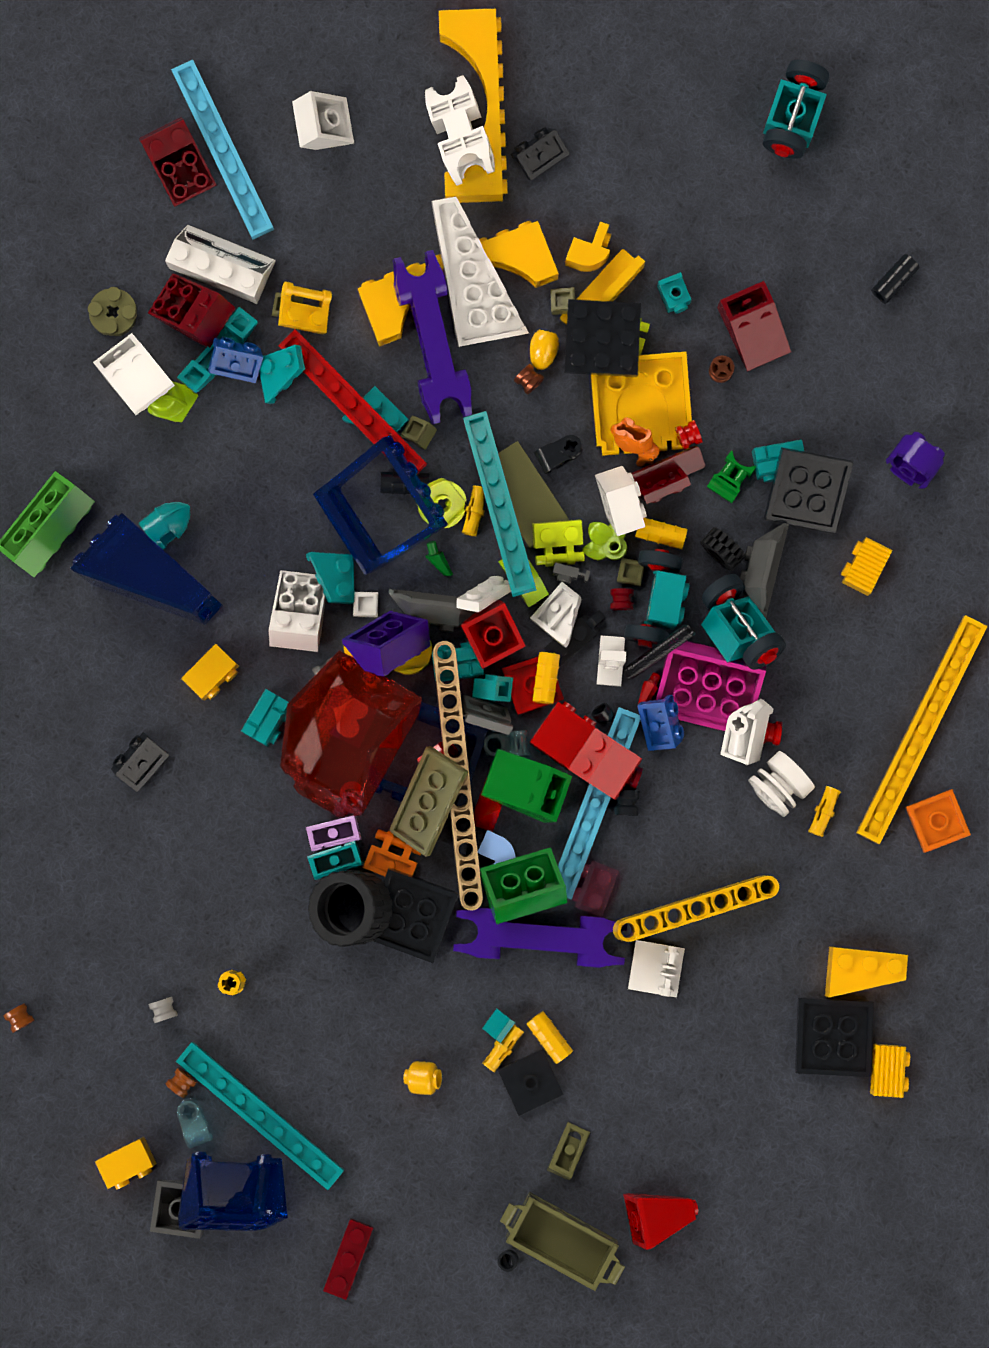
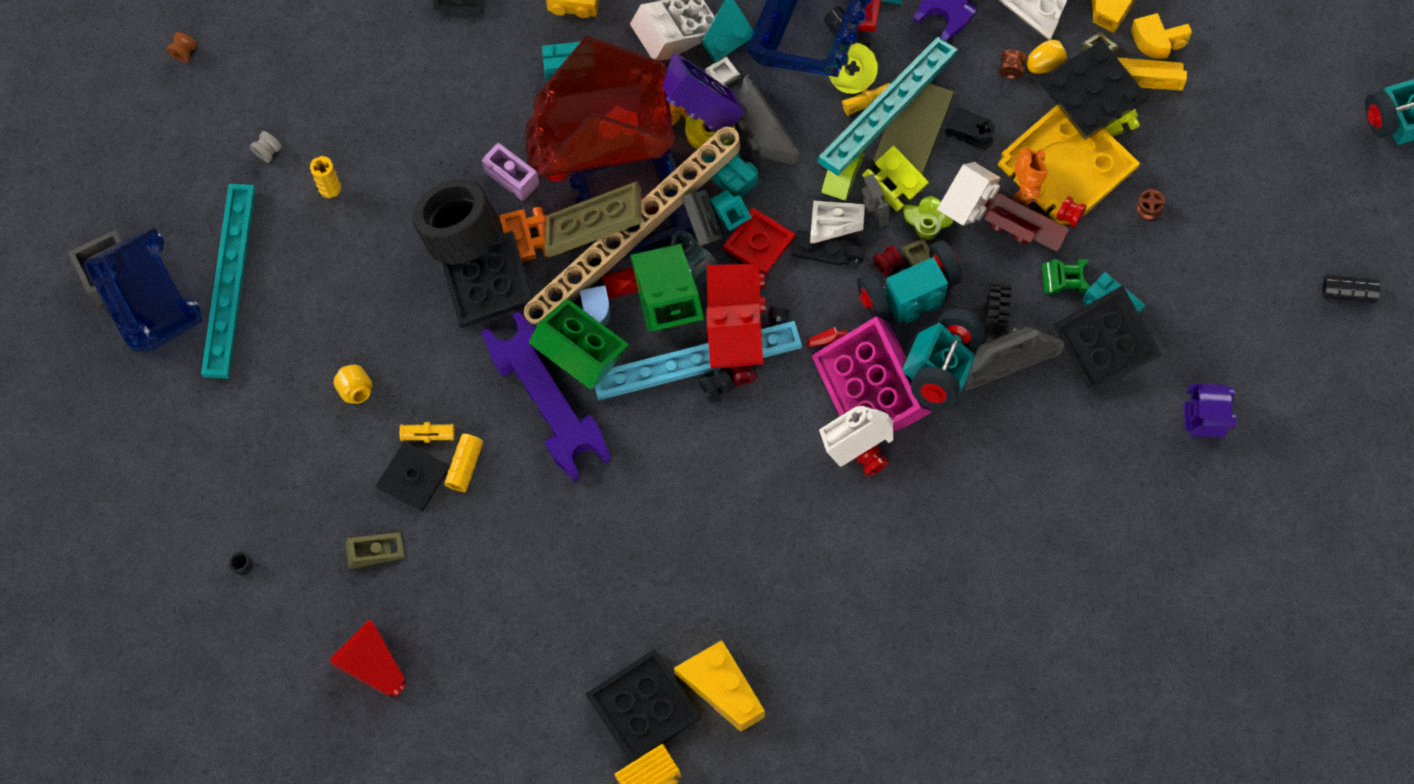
camera: 55 degrees right, 15 degrees down
yellow brick [95,1137,157,1190] -> none
dark orange wheel [165,1067,197,1098] -> none
clear light blue piece [177,1098,213,1149] -> none
teal brick [307,841,364,880] -> none
dark red plate [323,1218,374,1300] -> none
olive slope [400,415,437,450] -> none
green bar [425,541,453,576] -> none
white plate [457,576,511,612] -> none
red slope [461,600,525,669] -> none
teal tile [482,1008,515,1043] -> none
olive container [500,1192,625,1291] -> none
yellow axle [533,652,560,704] -> none
clear pink bracket [572,860,619,917] -> none
white bracket [597,636,626,687] -> none
yellow beam [613,875,779,942] -> none
black piece [623,624,695,679] -> none
white hinge [628,940,685,997] -> none
yellow axle [635,518,688,549] -> none
blue bracket [637,695,684,751] -> none
teal brick [657,272,692,314] -> none
dark red slope [717,281,791,372] -> none
white wheel [749,751,815,817] -> none
yellow pin [808,786,841,837] -> none
yellow brick [841,537,892,596] -> none
yellow plate [856,615,987,844] -> none
orange plate [905,789,971,853] -> none

